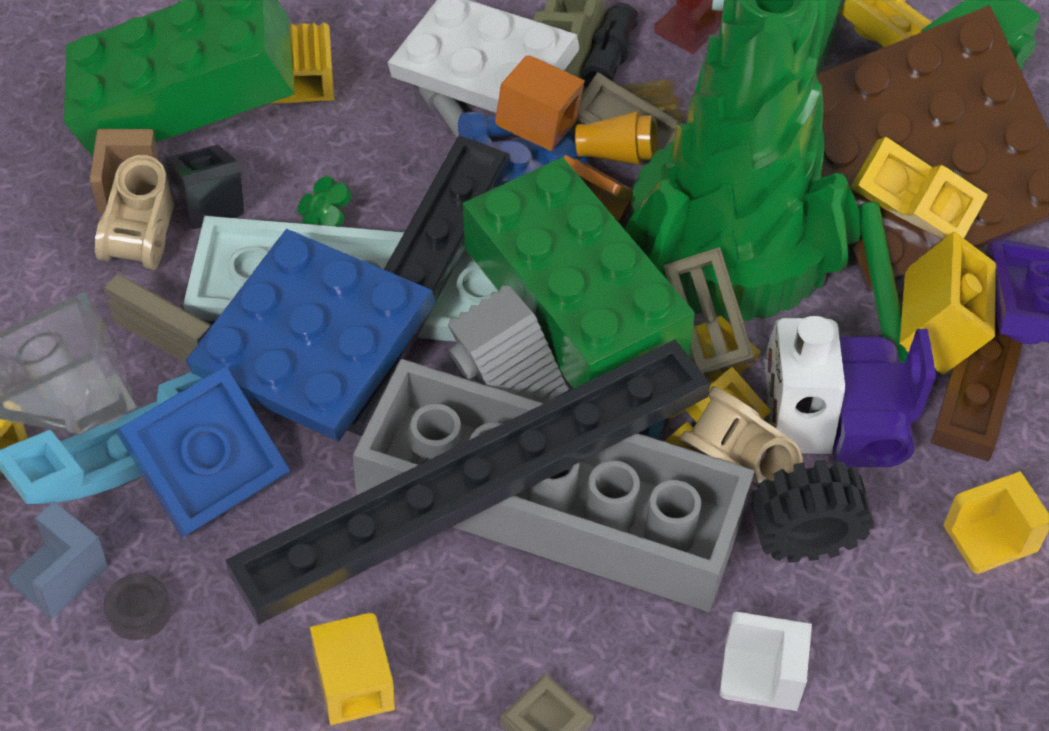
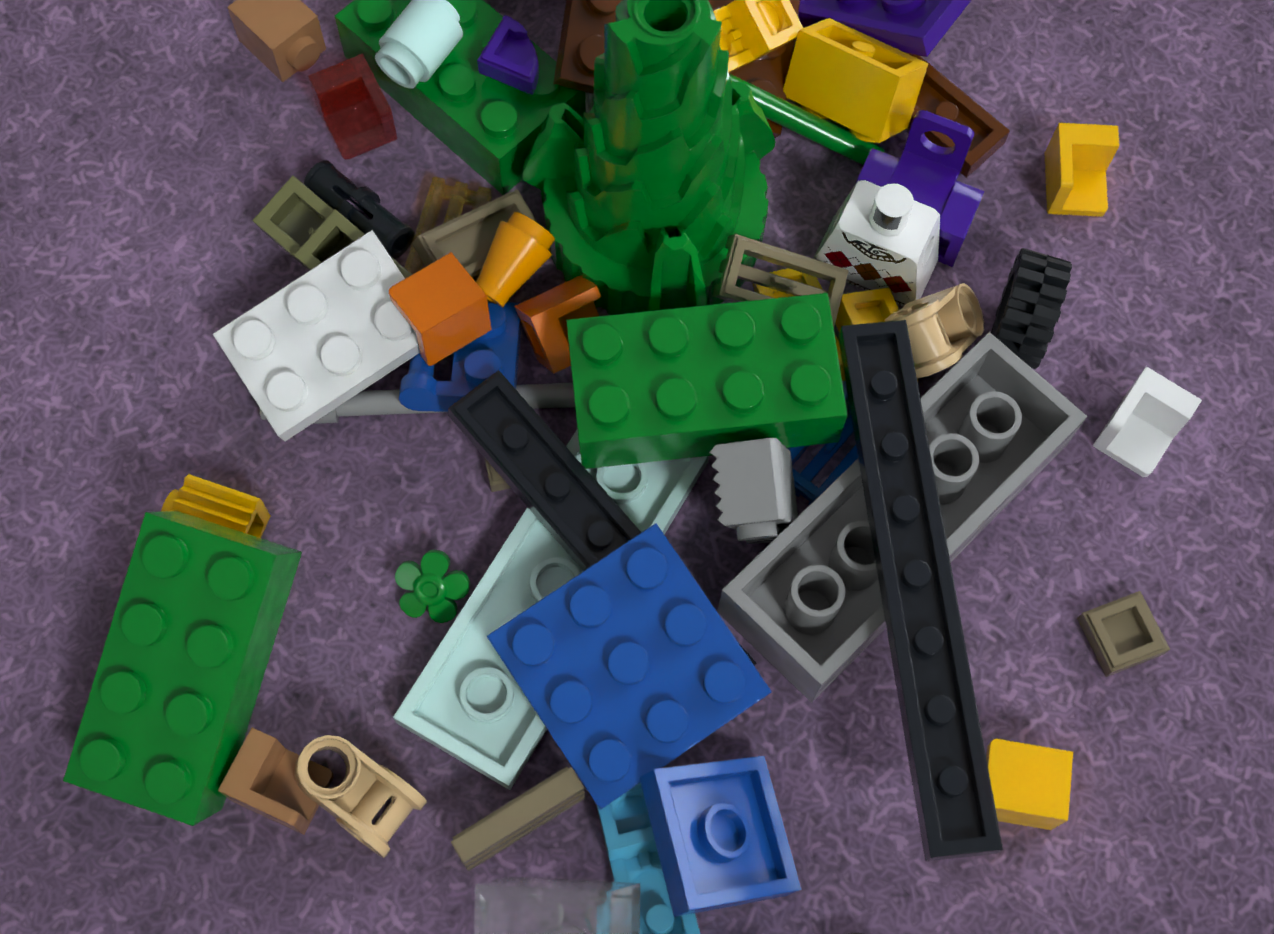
camera: 65 degrees left, 15 degrees up
black slope [165,144,244,229] -> none

